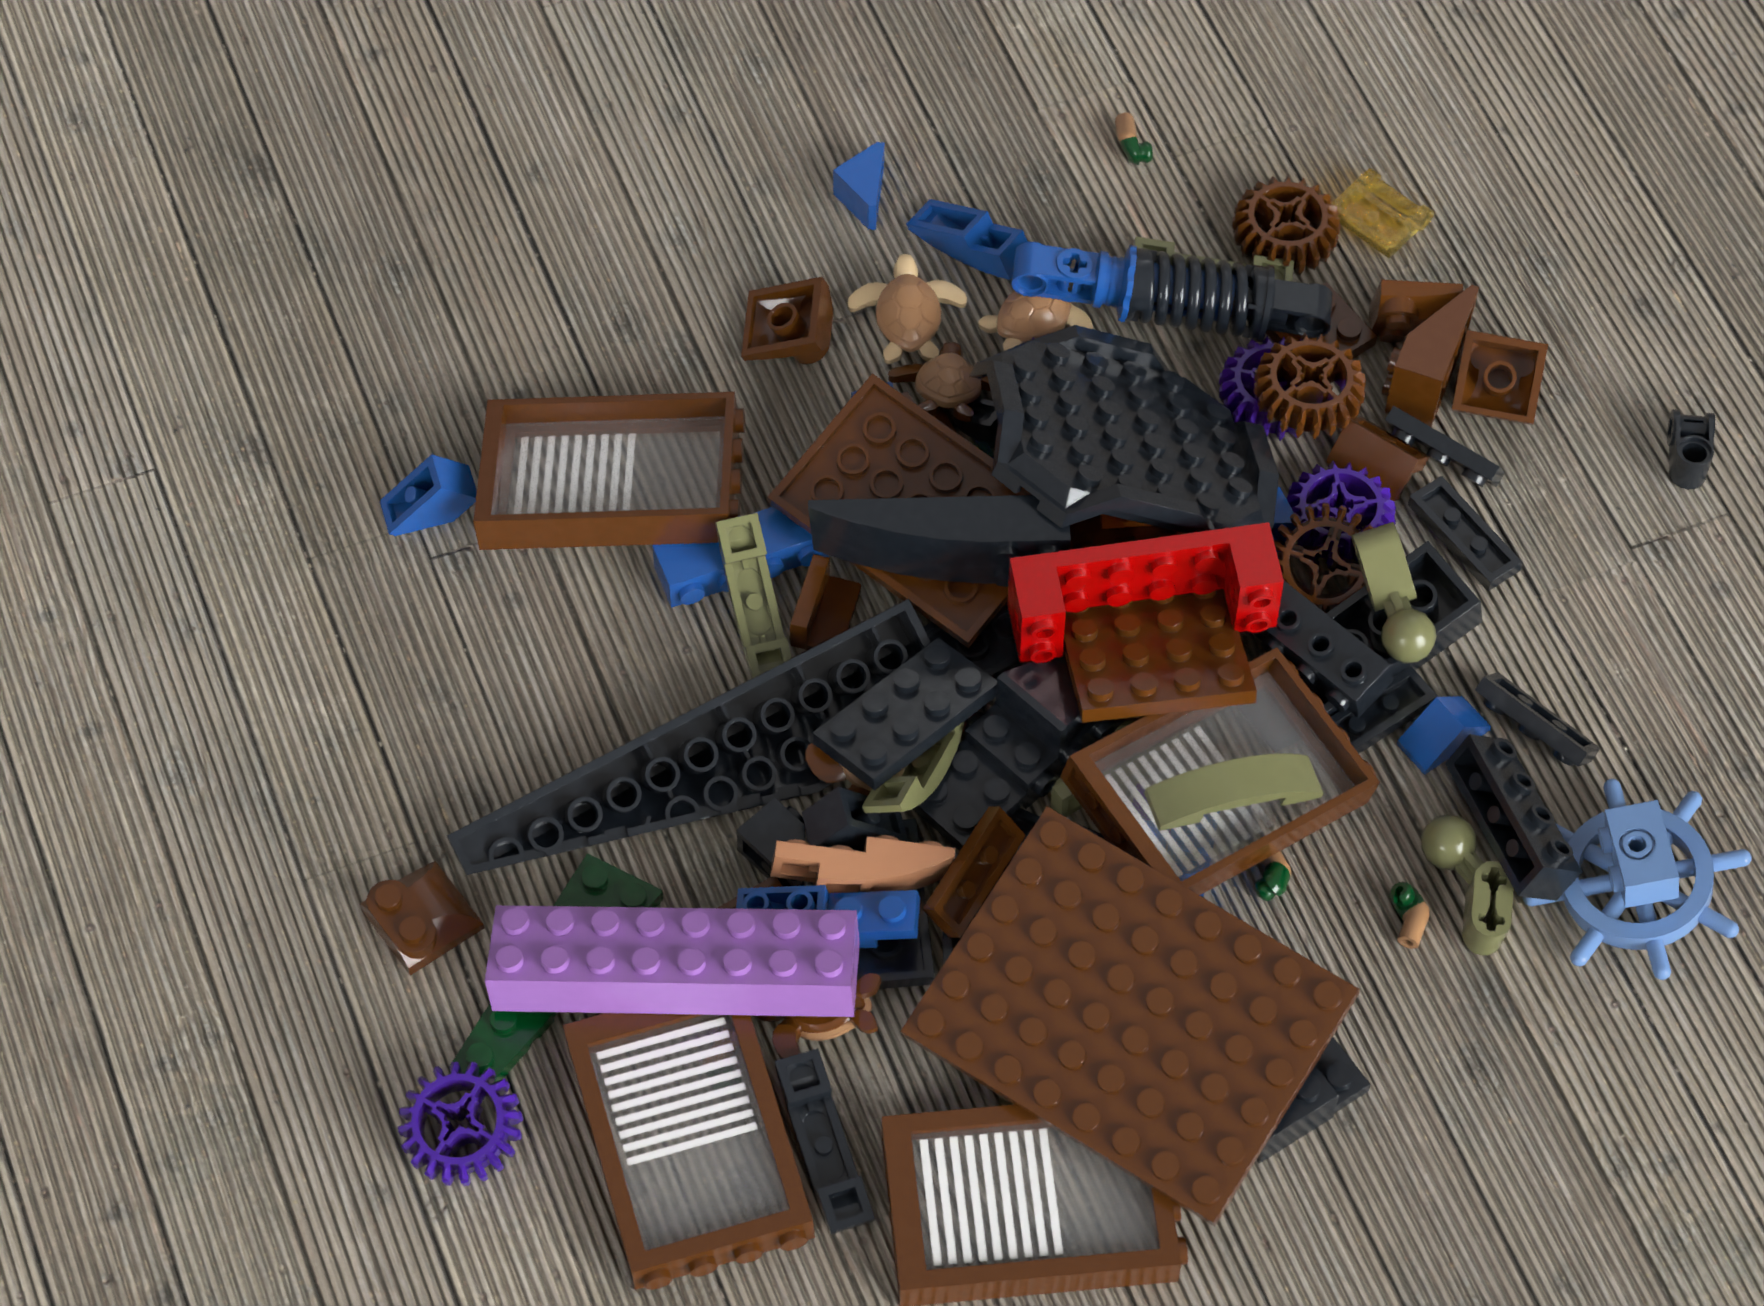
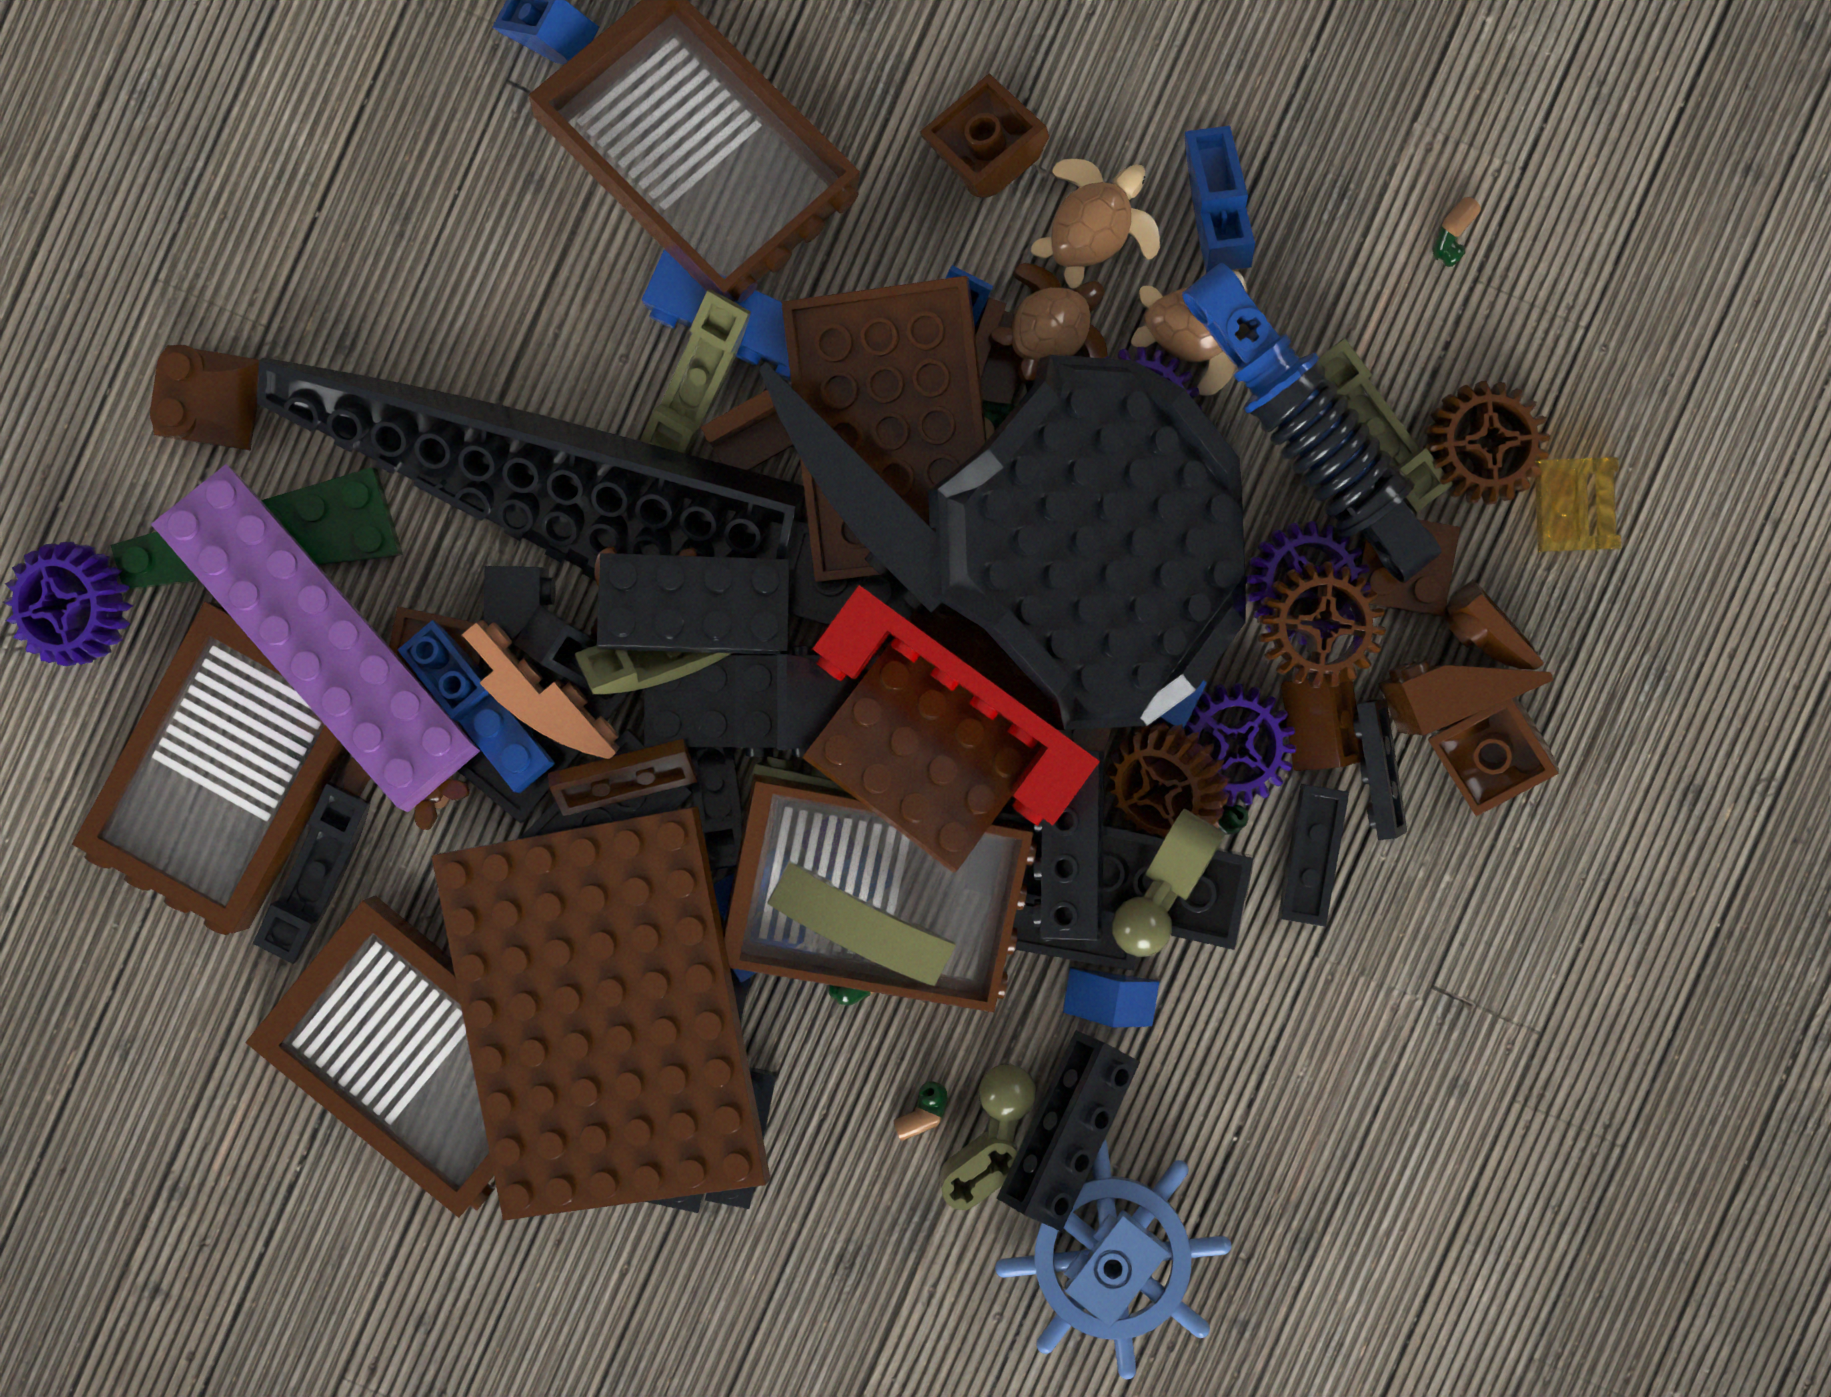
camera: 45 degrees right, 30 degrees up
blue slope [833,142,885,230] -> none
black plate [1475,672,1601,767] -> none
black piece [1667,409,1715,490] -> none

